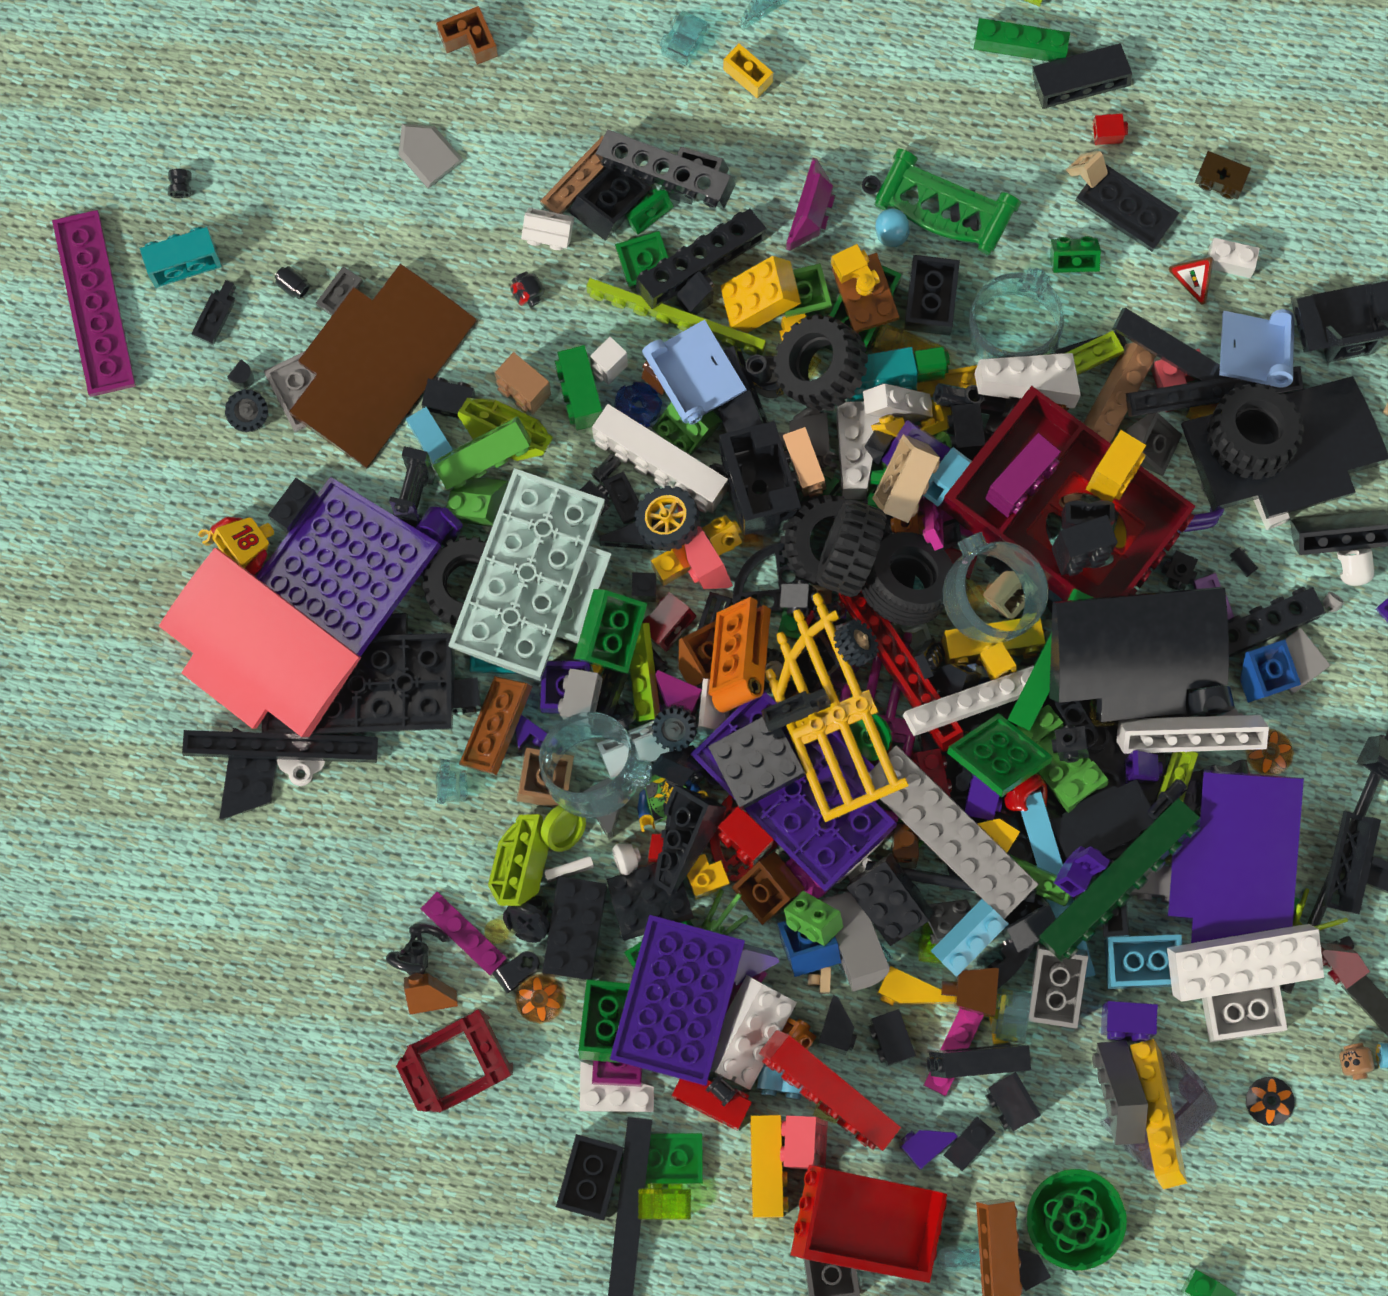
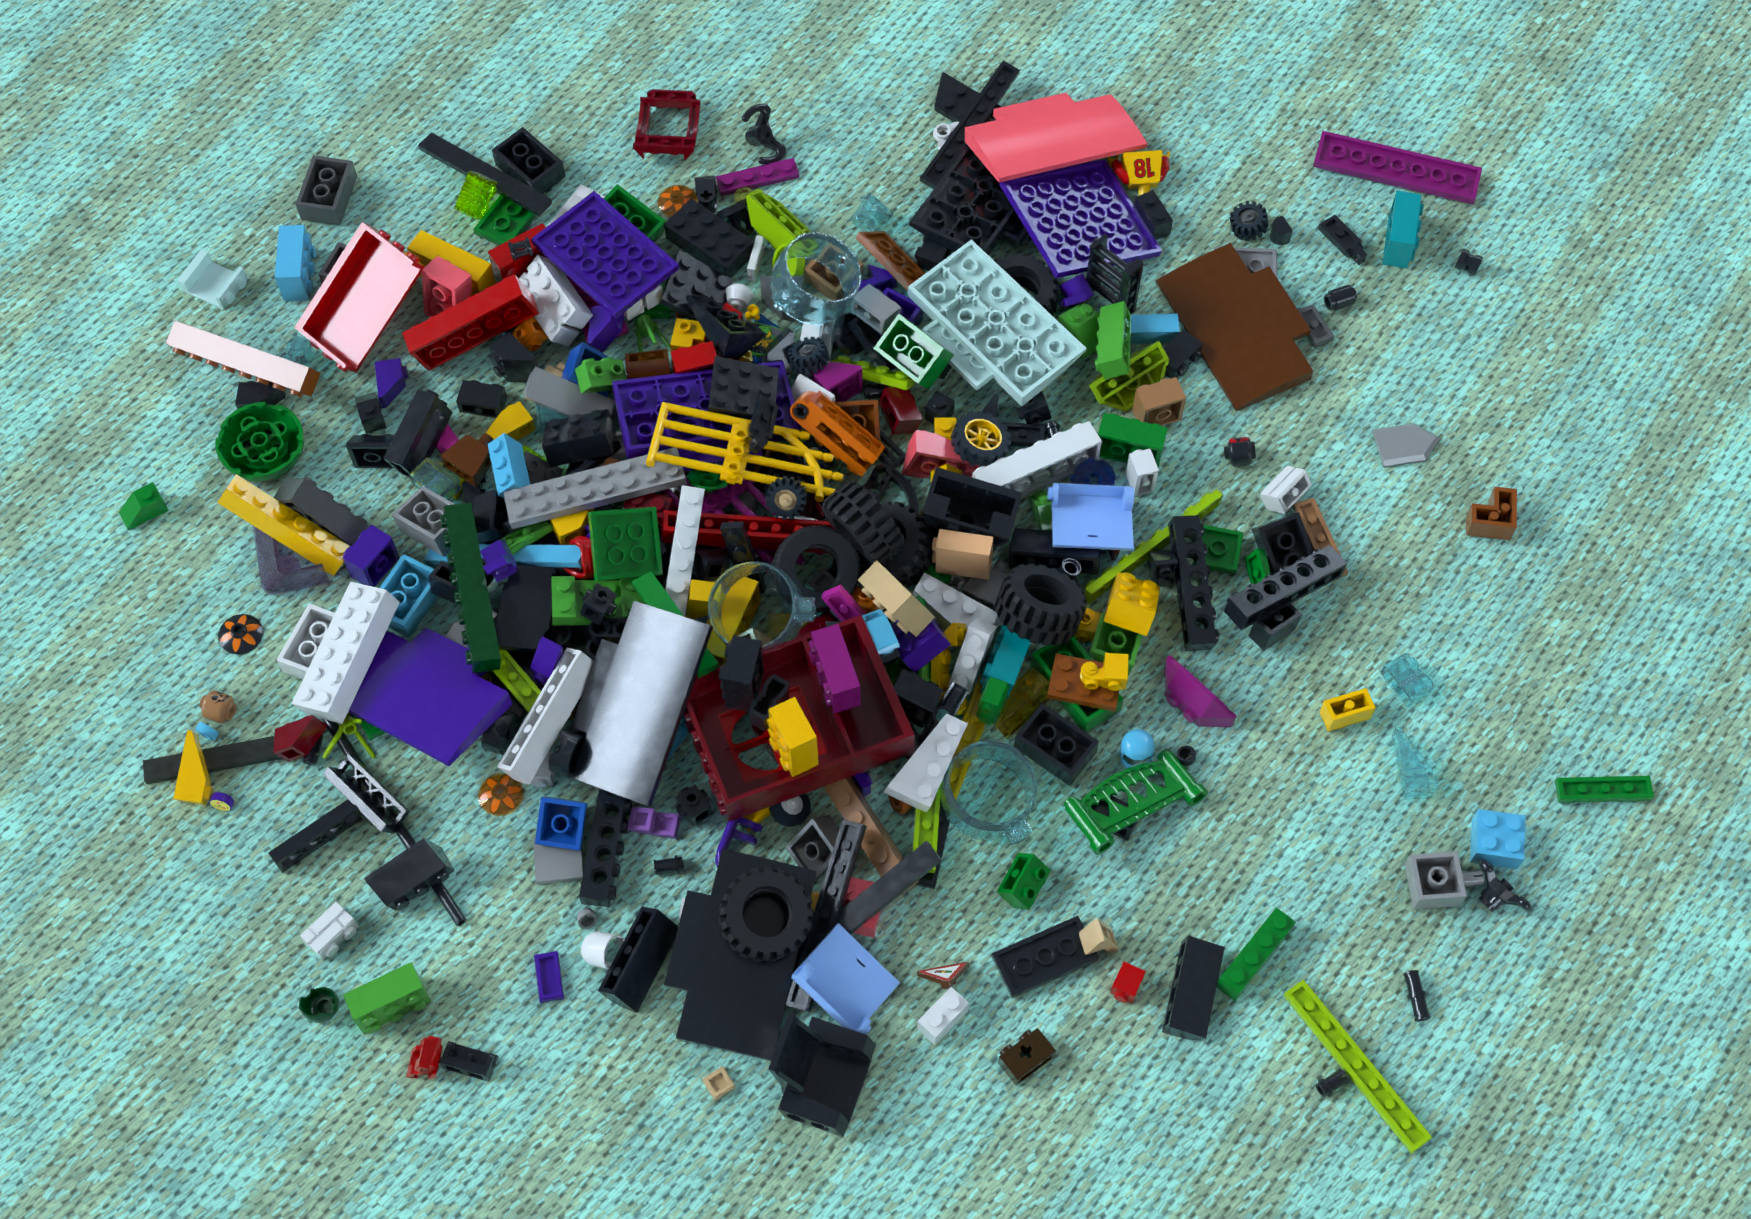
camera: 120 degrees right, 15 degrees down
dark orange slope [404,973,458,1015] -> none
black slope [864,430,893,464] -> none
black axle [1147,779,1187,821] -> none

